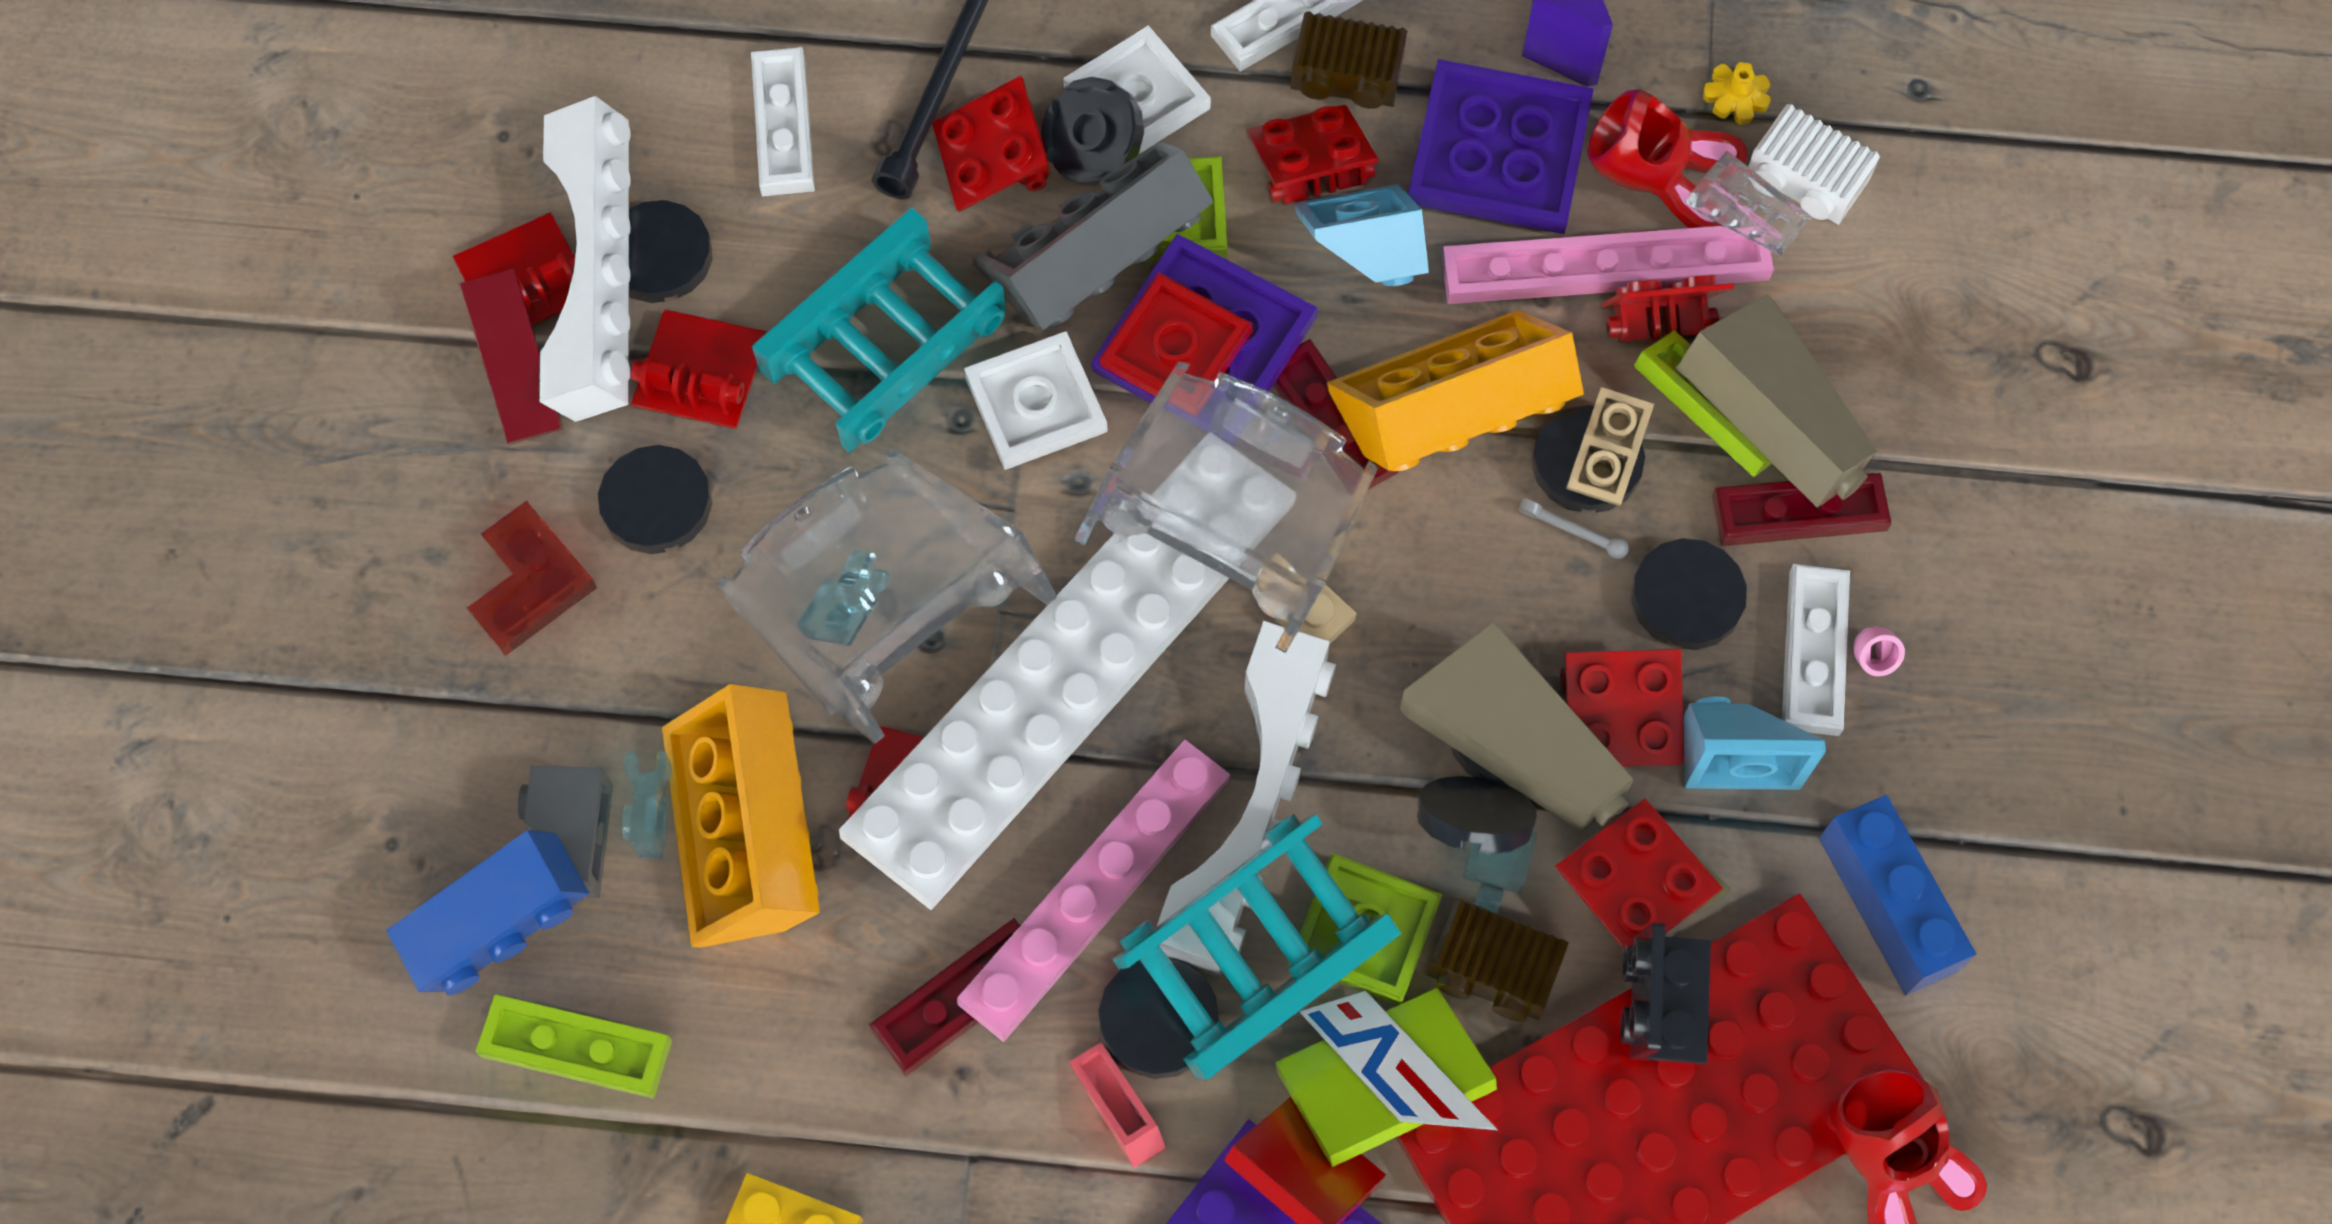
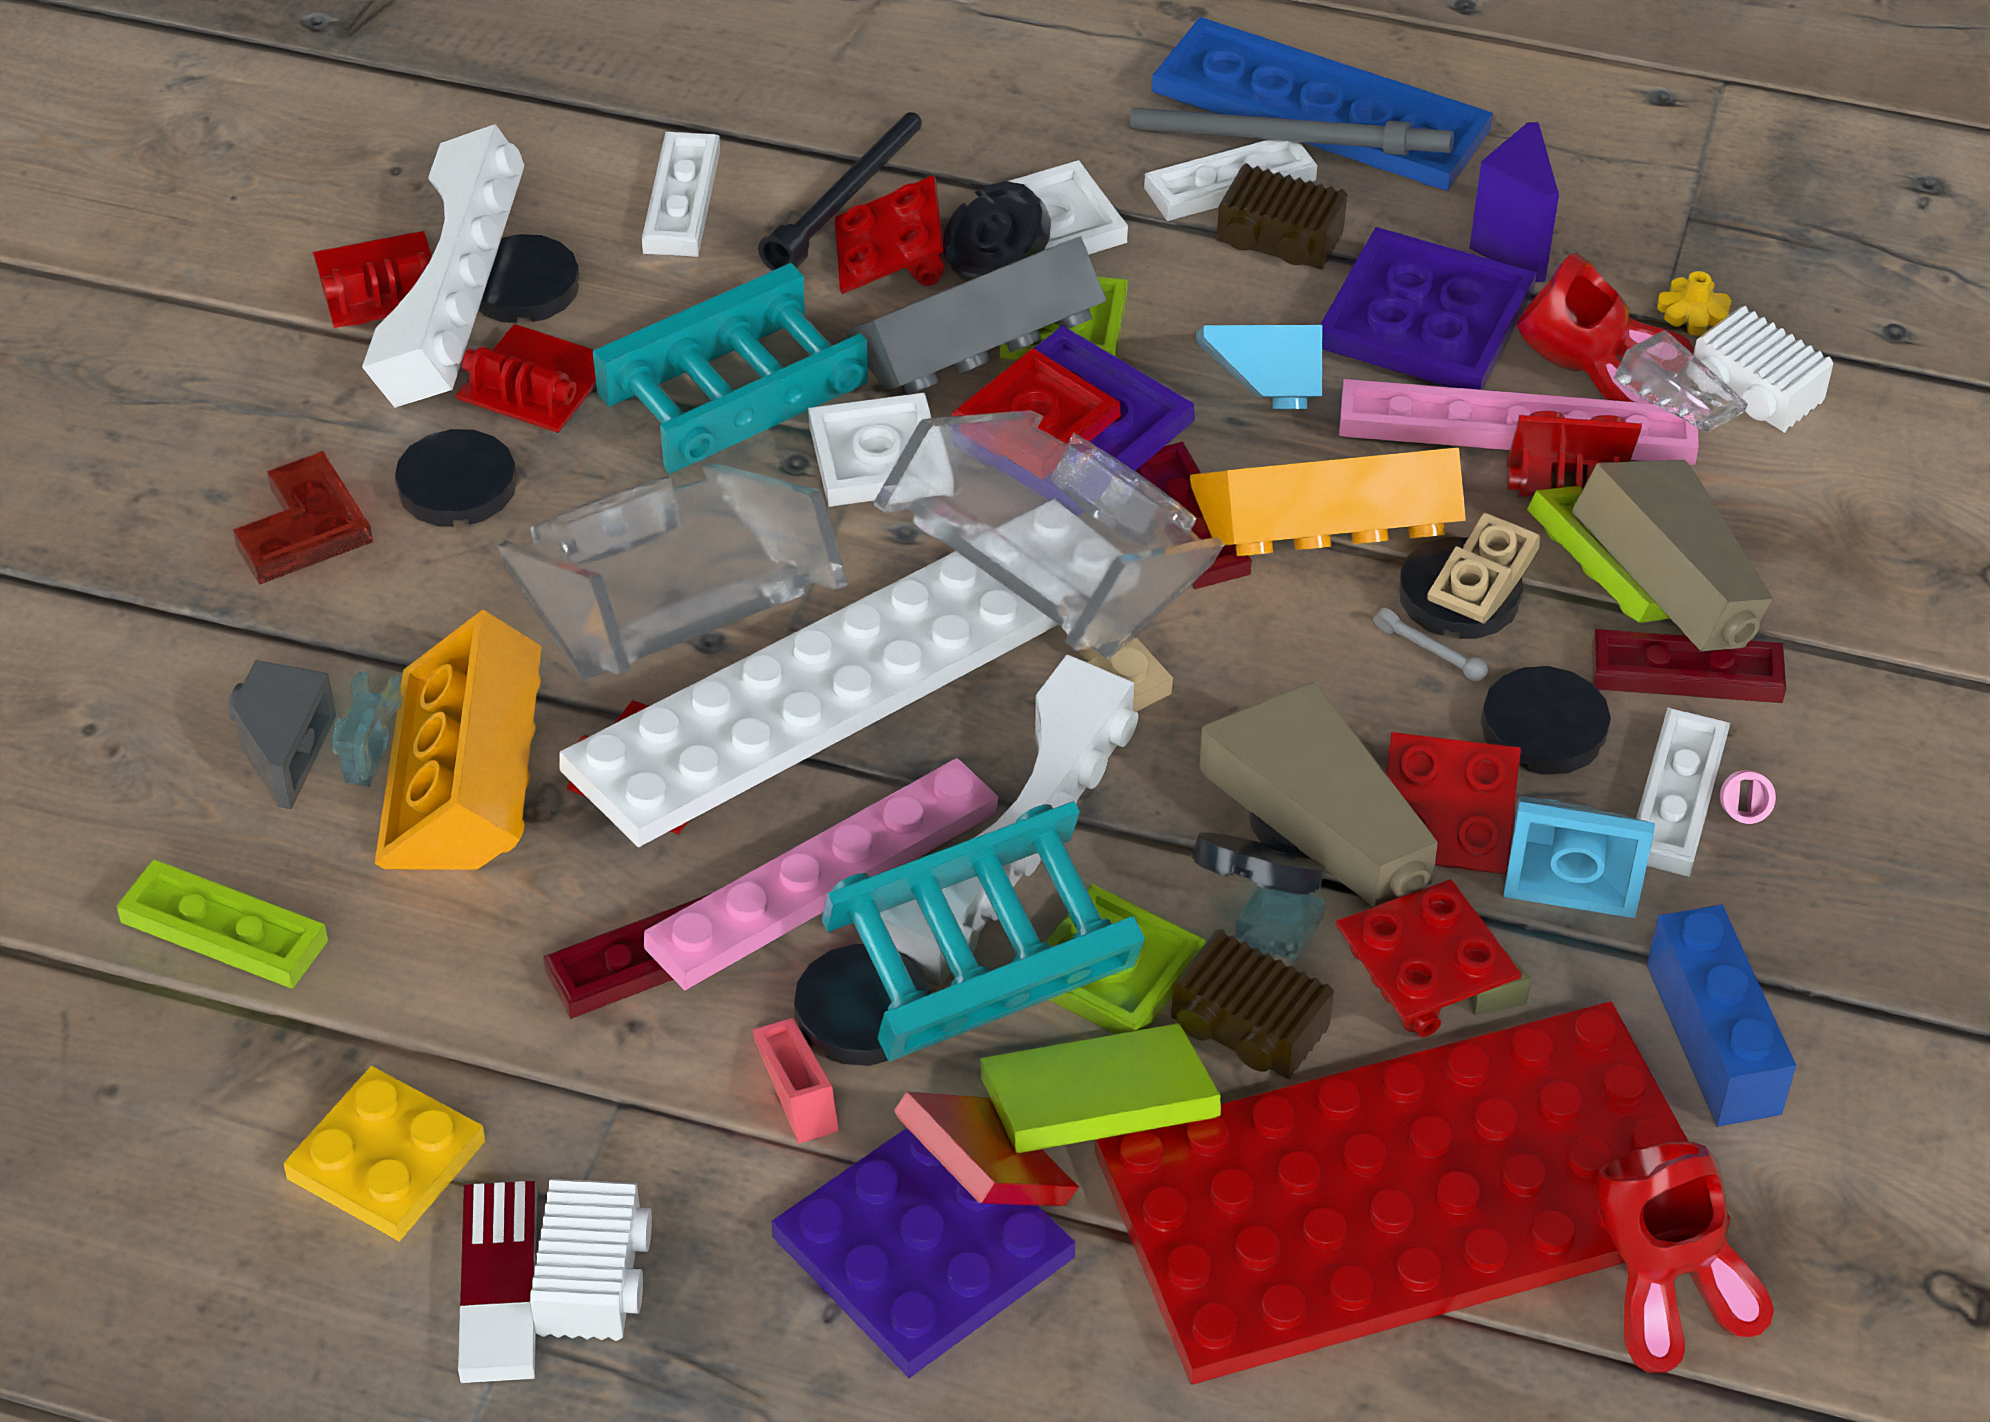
camera: 10 degrees right, 20 degrees down
blue brick [386,830,590,996] -> none
dark red tile [459,268,563,445] -> none
clear light blue plate [796,550,890,647] -> none
red hinge [1246,104,1378,205] -> none
white sticker [1299,991,1497,1130] -> none
black bracket [1620,922,1711,1065] -> none

